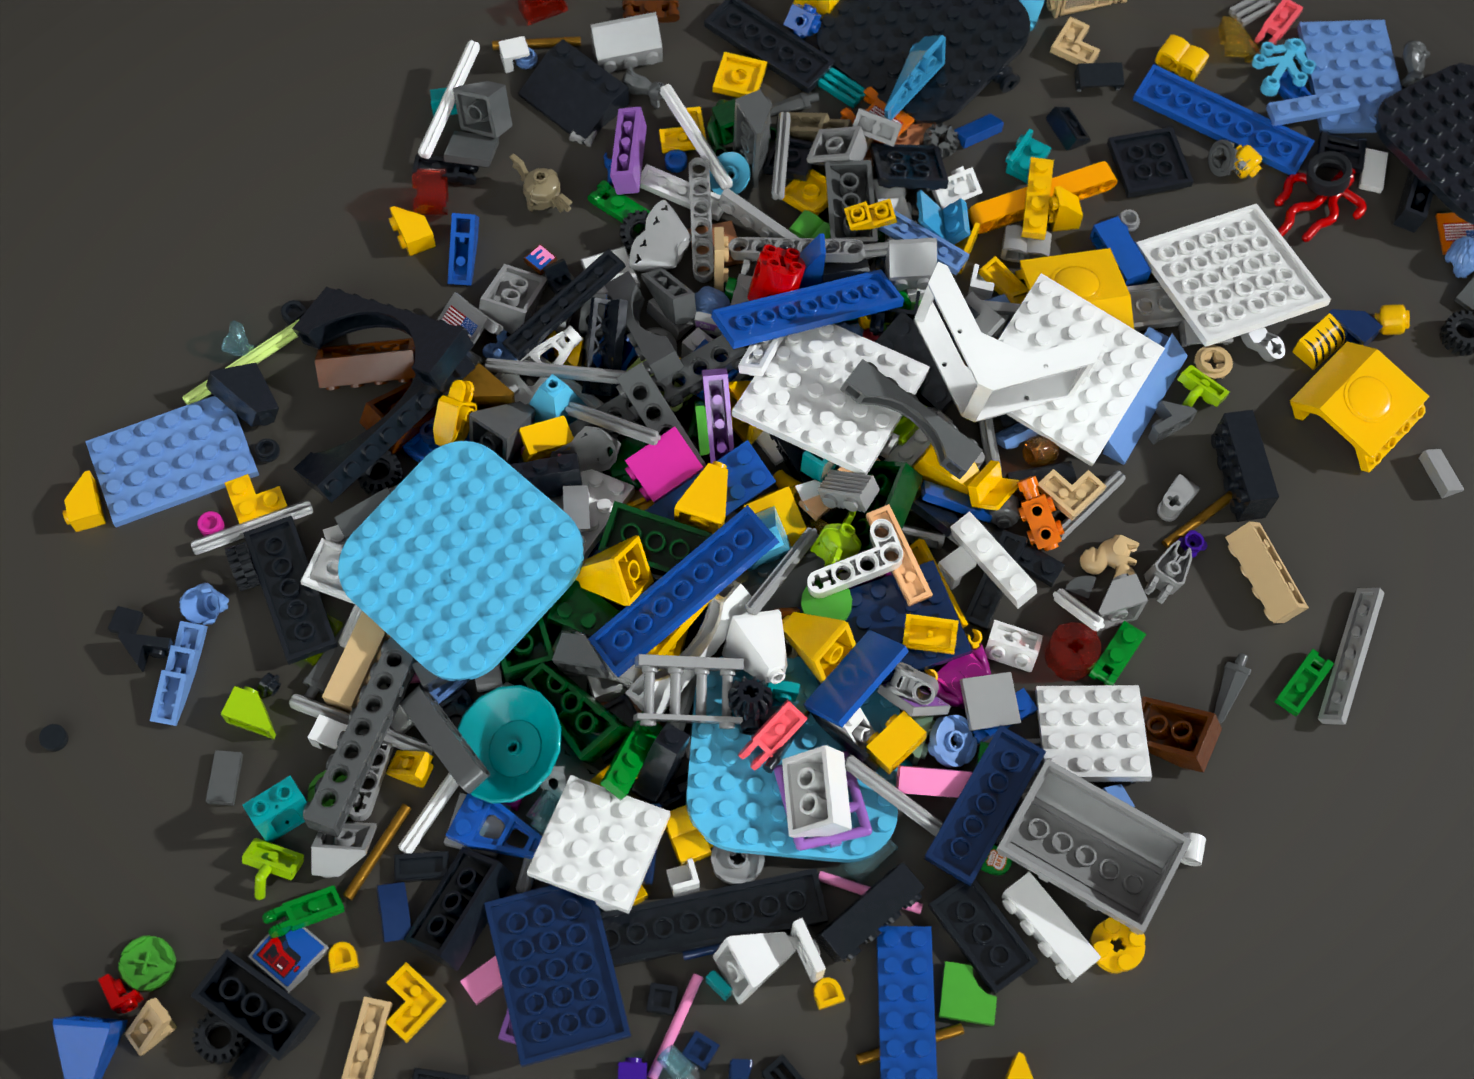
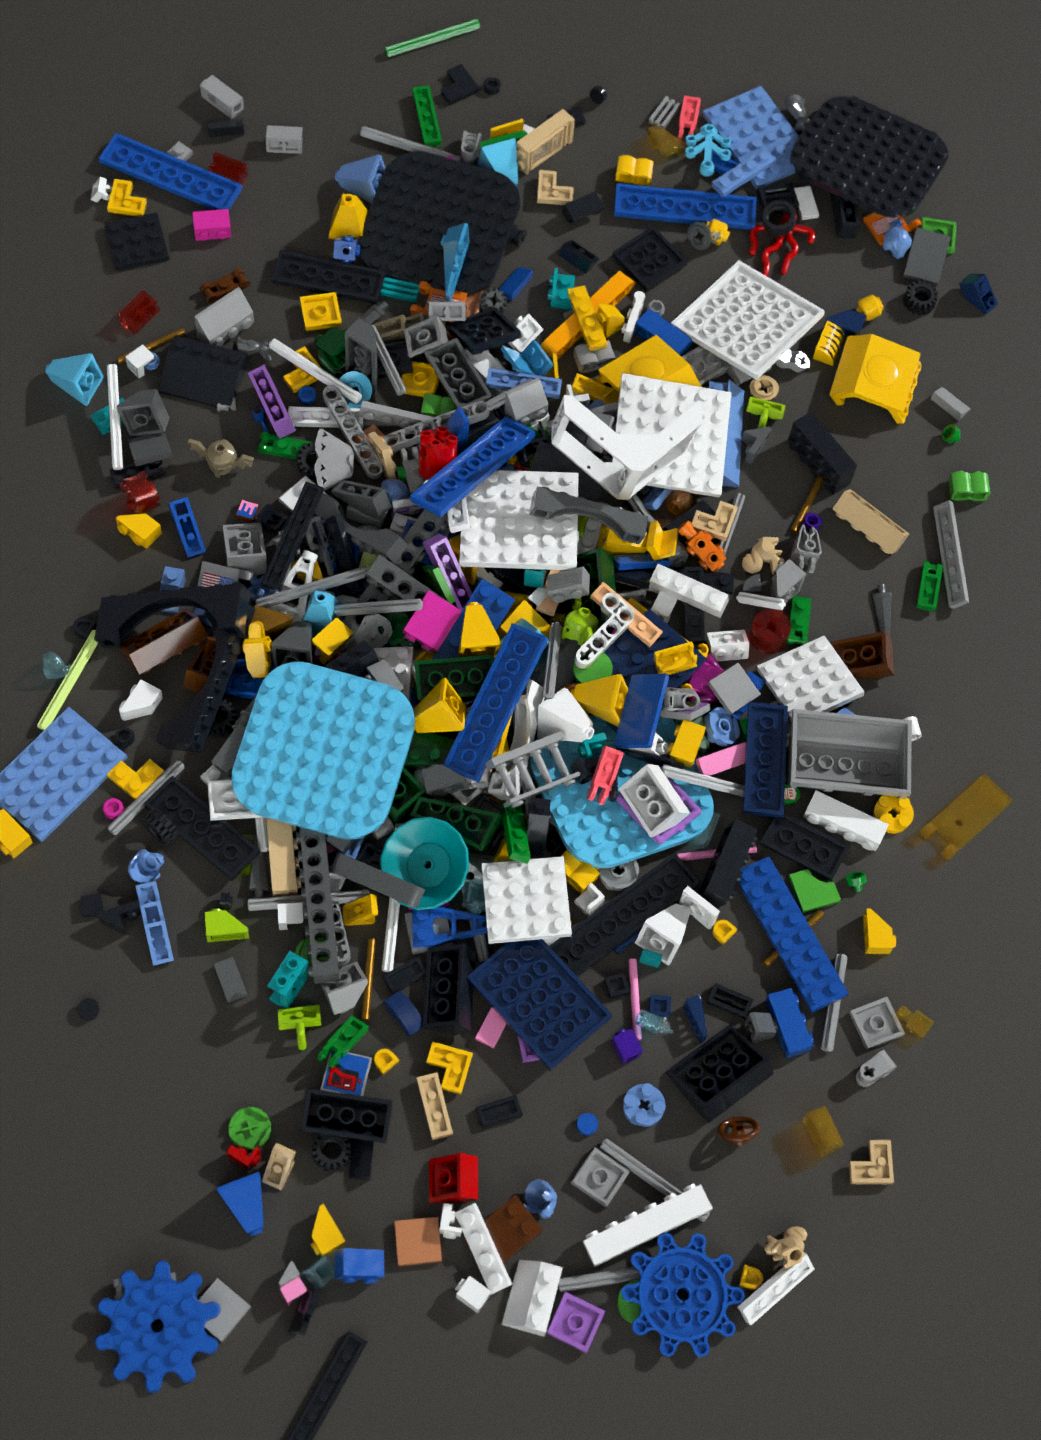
camera: 30 degrees left, 0 degrees up
black slope [206,363,279,427] -> none
black gear [728,676,773,722] -> none
yellow slope [844,198,897,231] -> none
light grey piece [1157,474,1200,522] -> none
none -> medium azure slope [45,353,104,406]
none -> white slope [119,680,163,721]
none -> medium blue slope [160,566,186,614]
none -> white plate [621,291,645,343]
none -> green tile [845,872,867,892]
none -> clear yellow hinge [919,773,1013,861]
none -> green tile [941,424,961,444]
none -> bright green brick [948,471,990,501]

